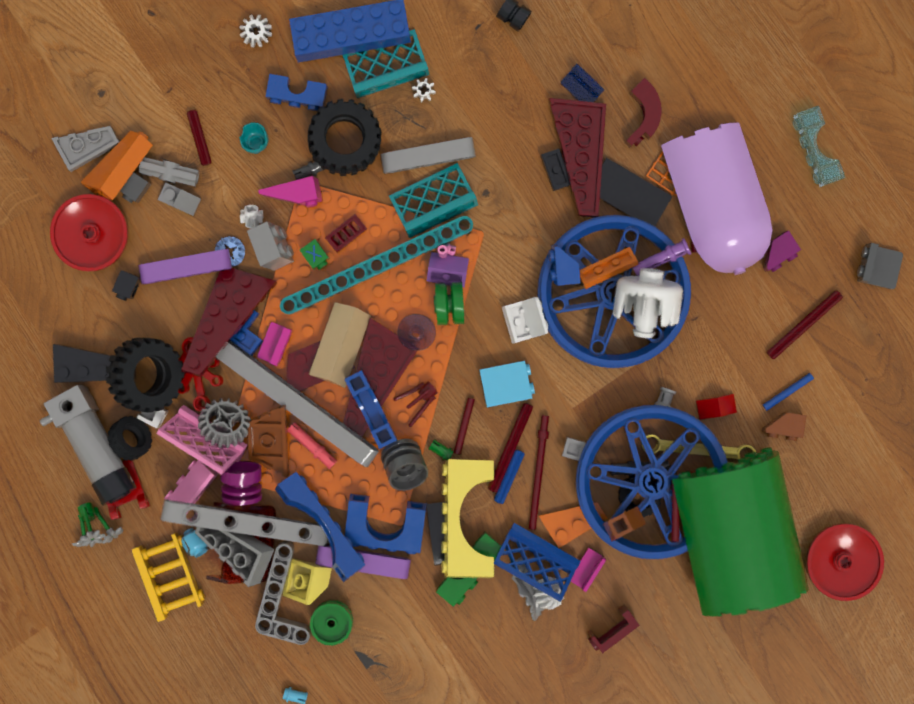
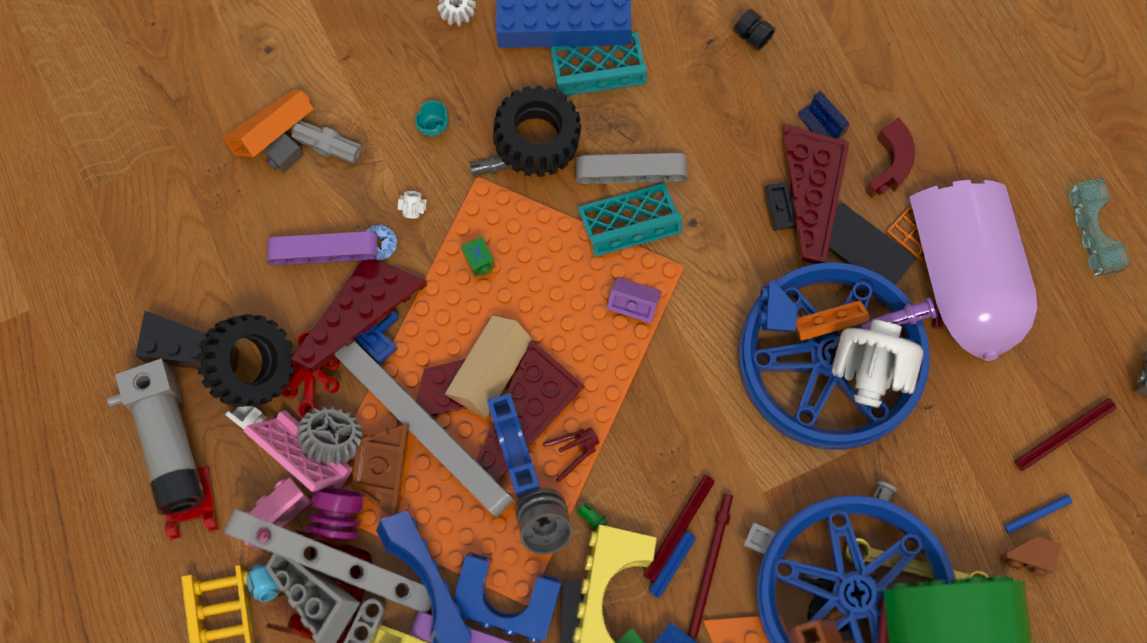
camera: 10 degrees right, 15 degrees down
red dish [50,194,129,272] -> none
light grey wing [51,126,120,172] -> none
plant [72,502,124,547] -> none
black tyre [108,416,152,461] -> none
black brick [112,270,141,301] -> none
light grey slope [158,182,201,216] -> none
dark red axle [187,110,212,166] -> none
light grey brick [247,221,294,271] -> none
dark pink panel [257,322,293,366] -> none
dark pink slope [258,176,323,207] -> none
blue arch [266,74,328,111] -> none
teal beam [280,216,473,315] -> none
coral pin [287,422,338,470] -> none
dark red slope [325,214,367,253] -> none
dish [397,314,436,351] -> none
white gear [412,78,436,103] -> none
green wheel [434,282,465,326] -> none
bright pink arm [438,243,456,258] -> none
dark red bar [454,398,475,455] -> none
medium azure panel [479,361,535,407] -> none
white bracket [502,297,548,344] -> none
red slope [696,394,737,420] -> none
magenta slope [763,231,801,272] -> none

